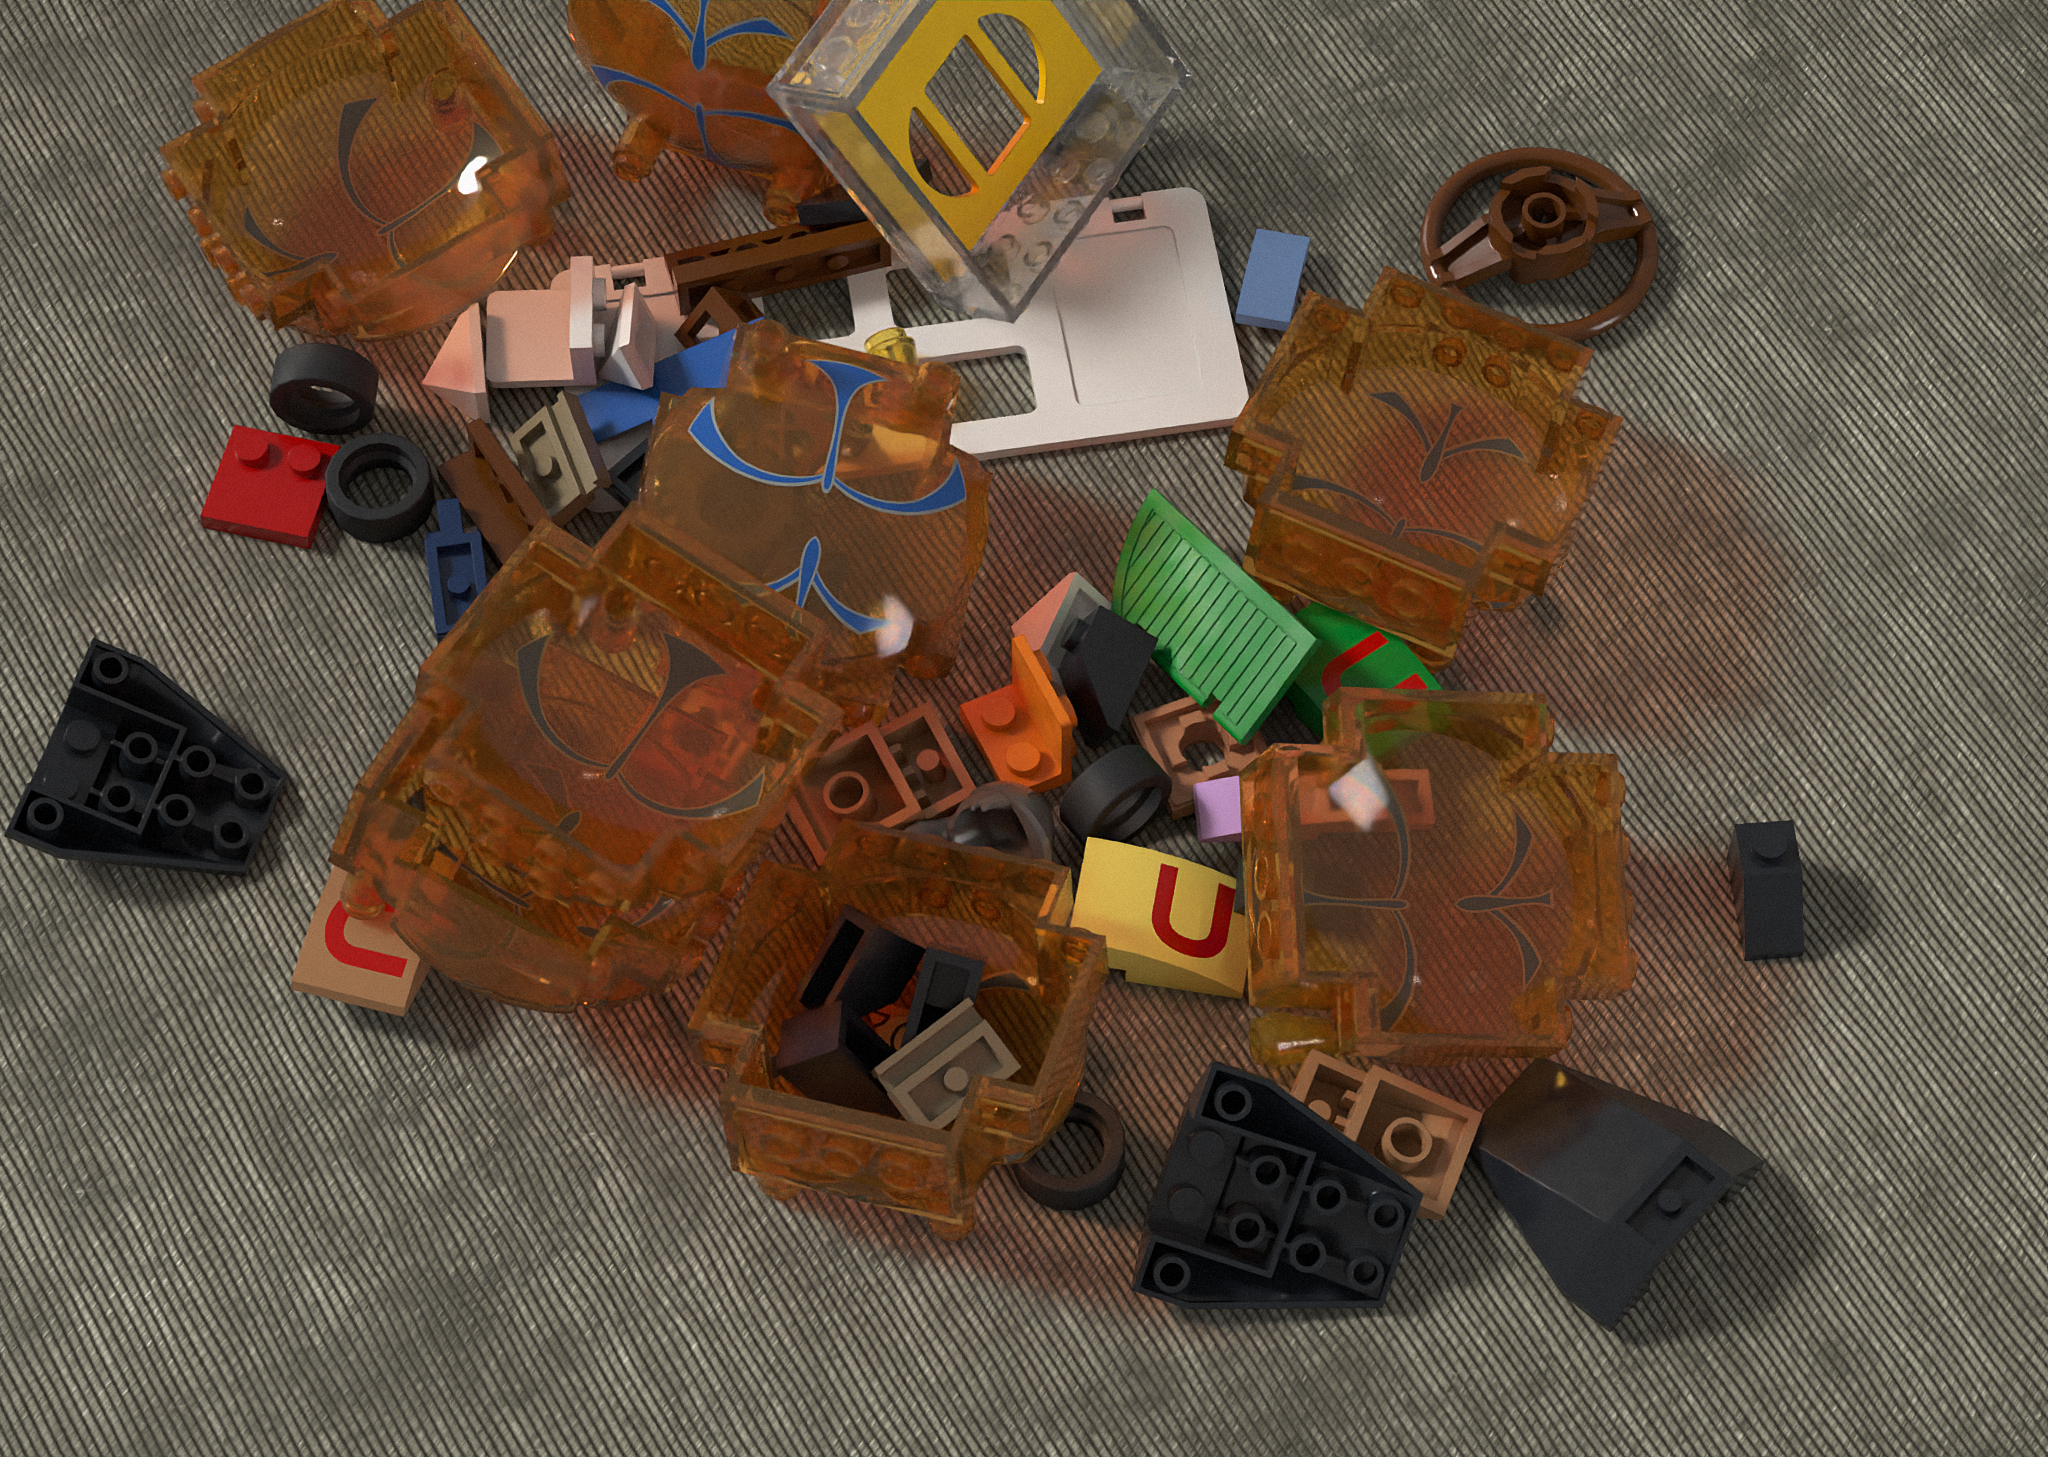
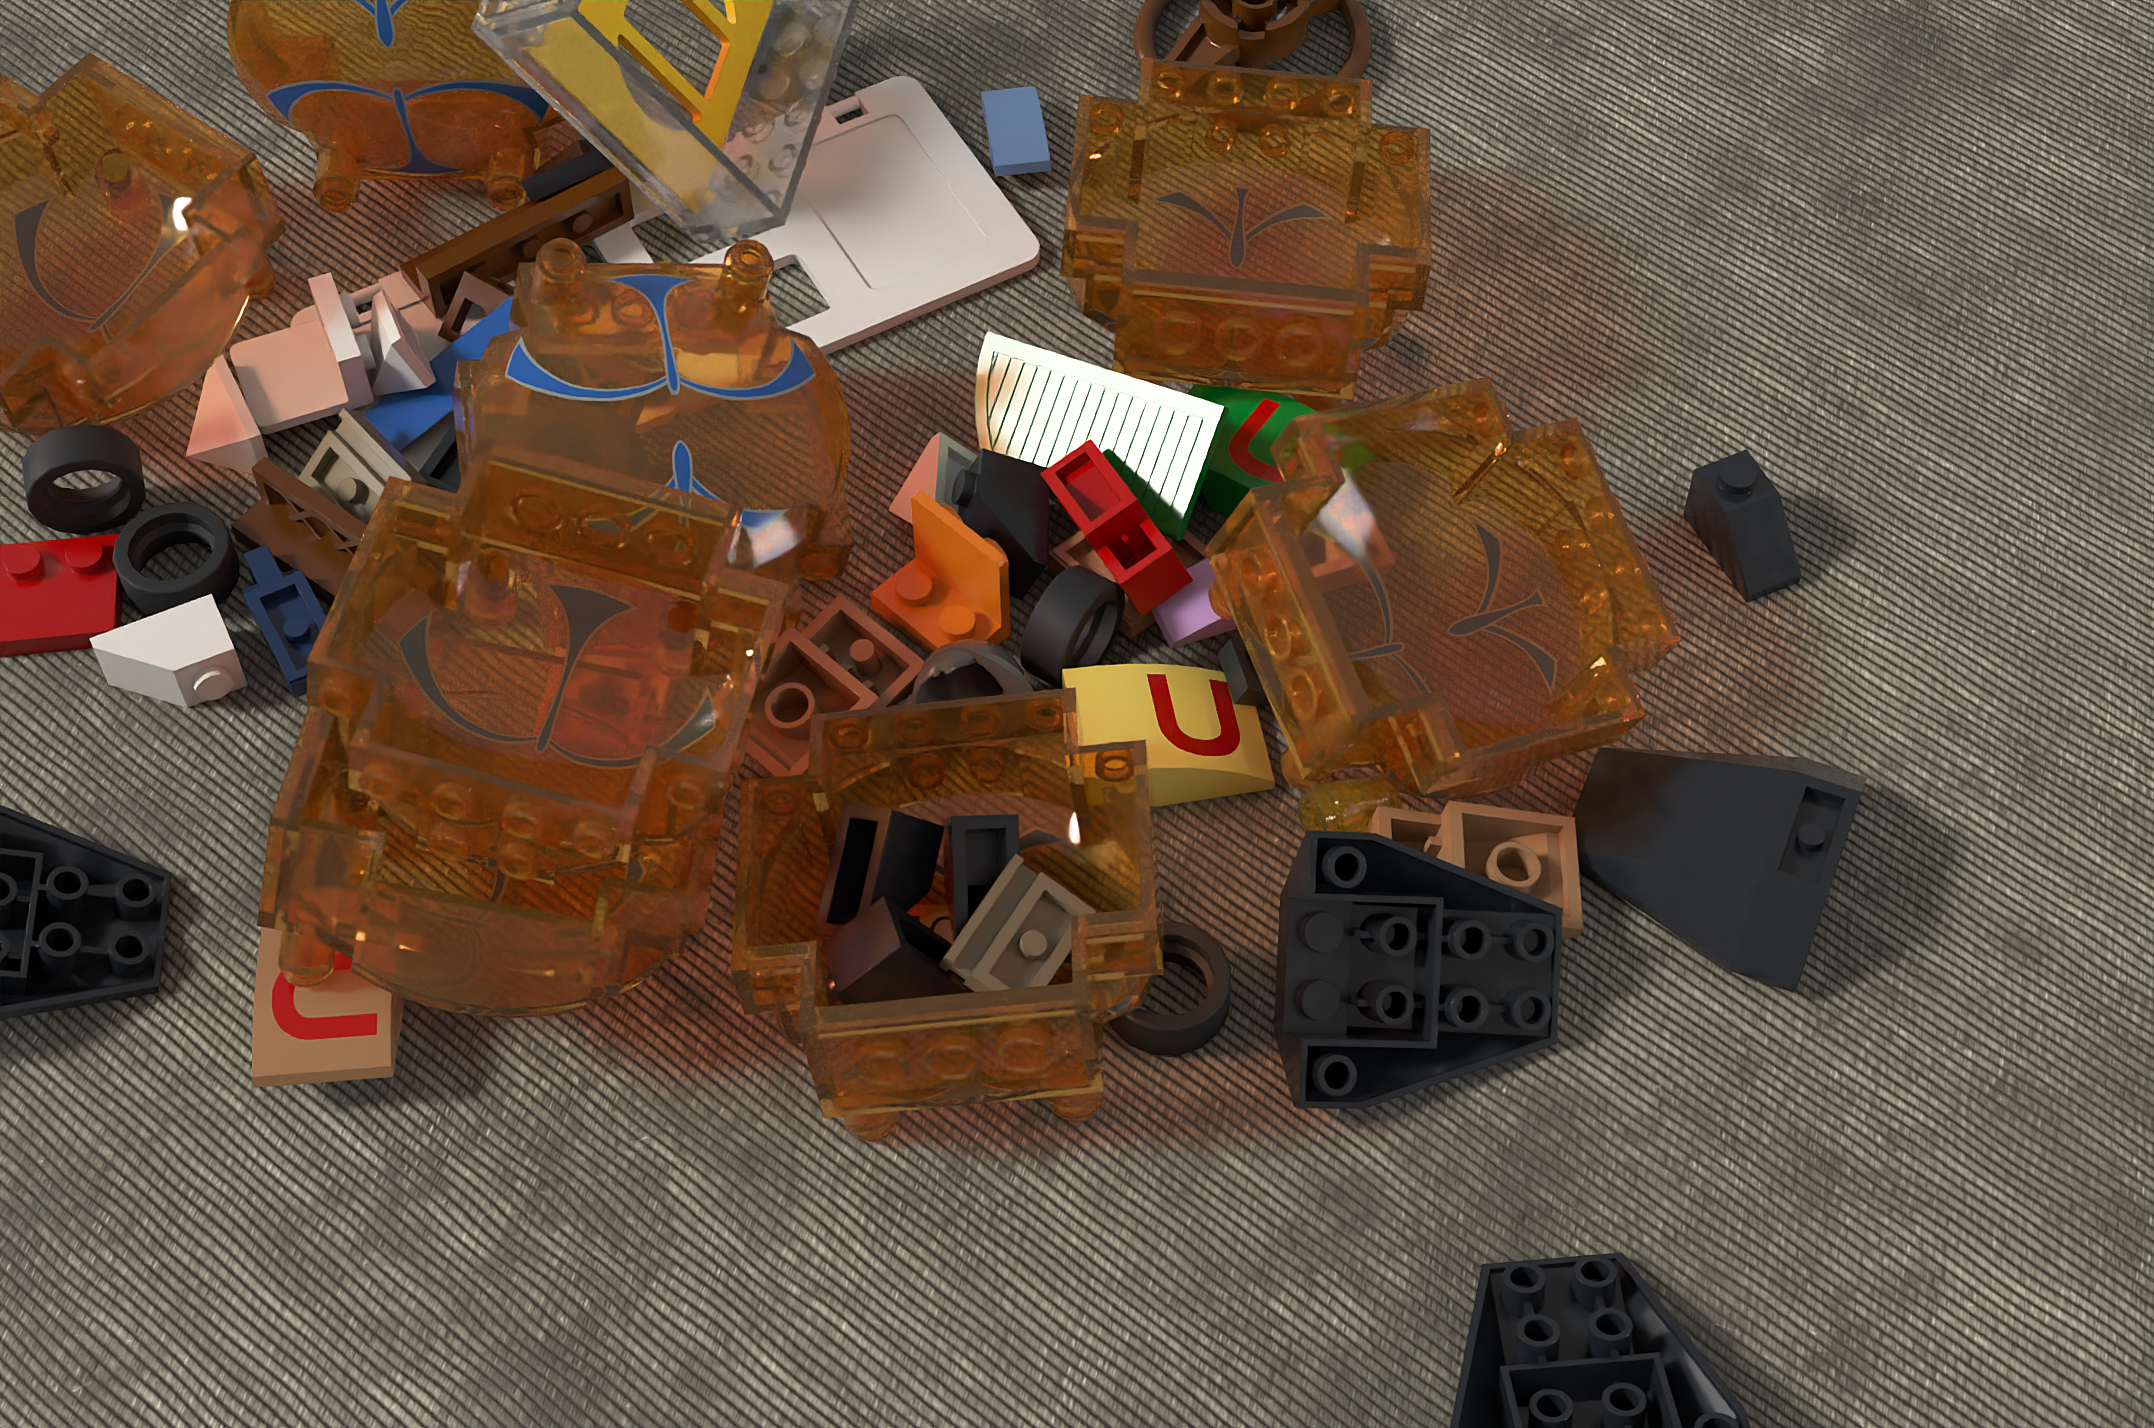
camera: 20 degrees left, 5 degrees down
none -> white slope [89,594,248,708]
none -> red slope [1040,438,1193,617]

